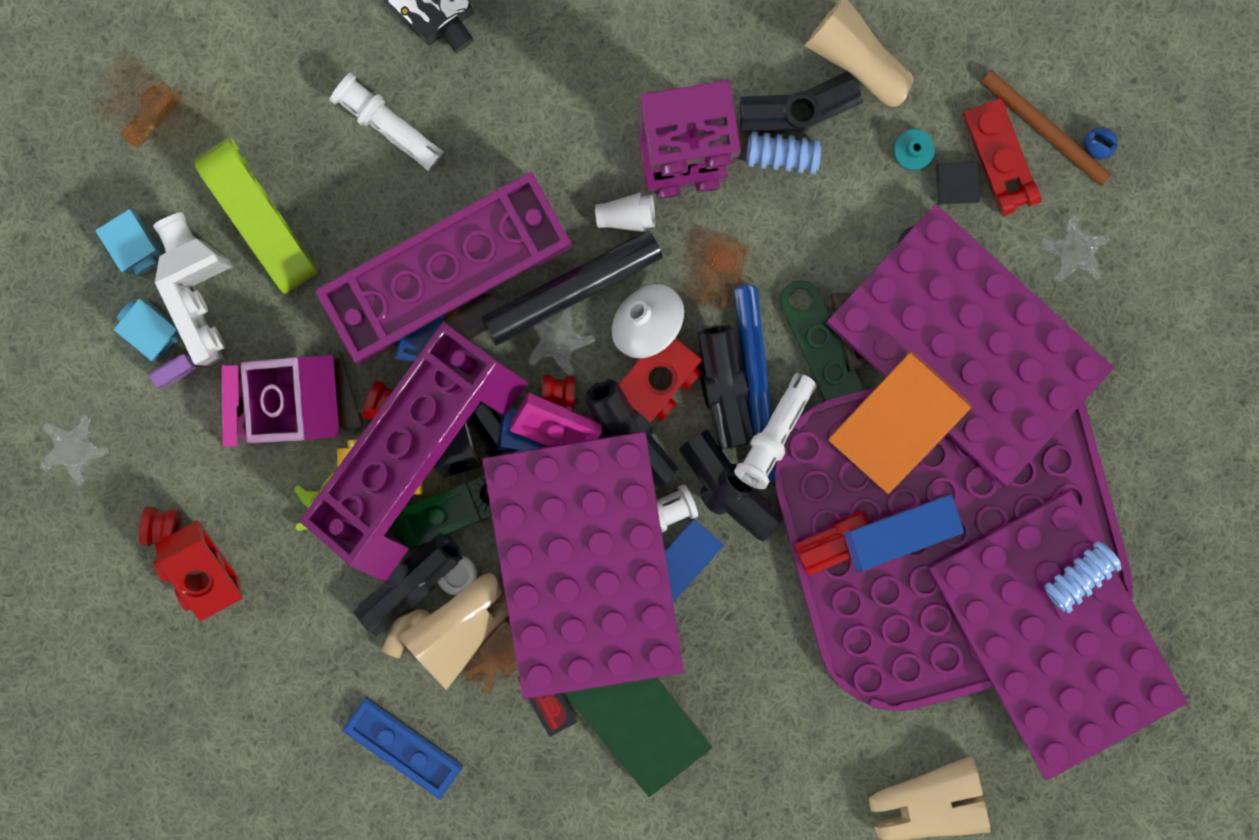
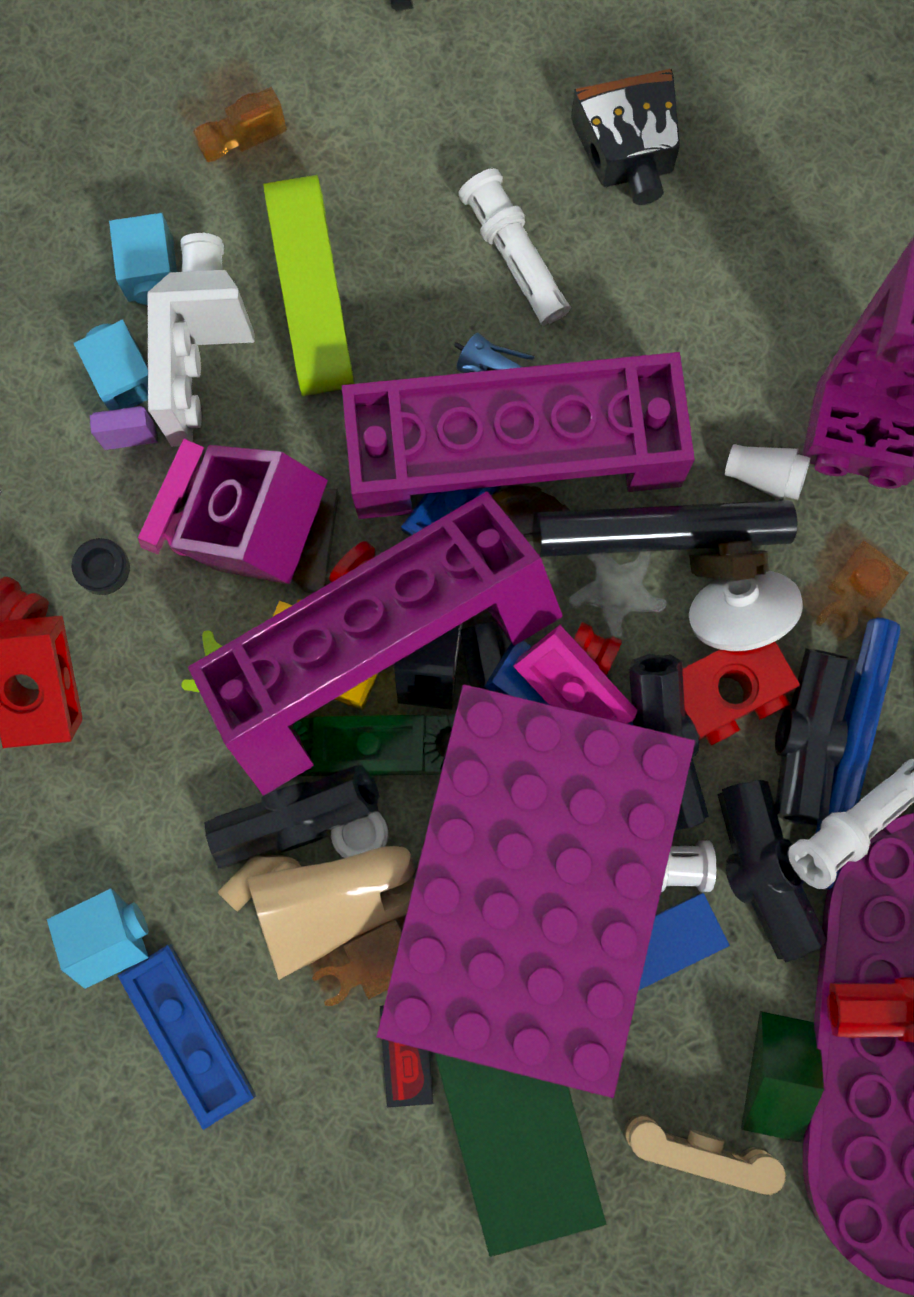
camera: 25 degrees right, 10 degrees down
none -> medium azure brick [47,889,149,989]
none -> black tile [71,538,130,595]
none -> flat silver piece [454,333,535,373]
none -> tan plate [624,1114,785,1195]
none -> dark brown plate [689,540,769,581]
none -> dark green slope [741,1011,824,1142]

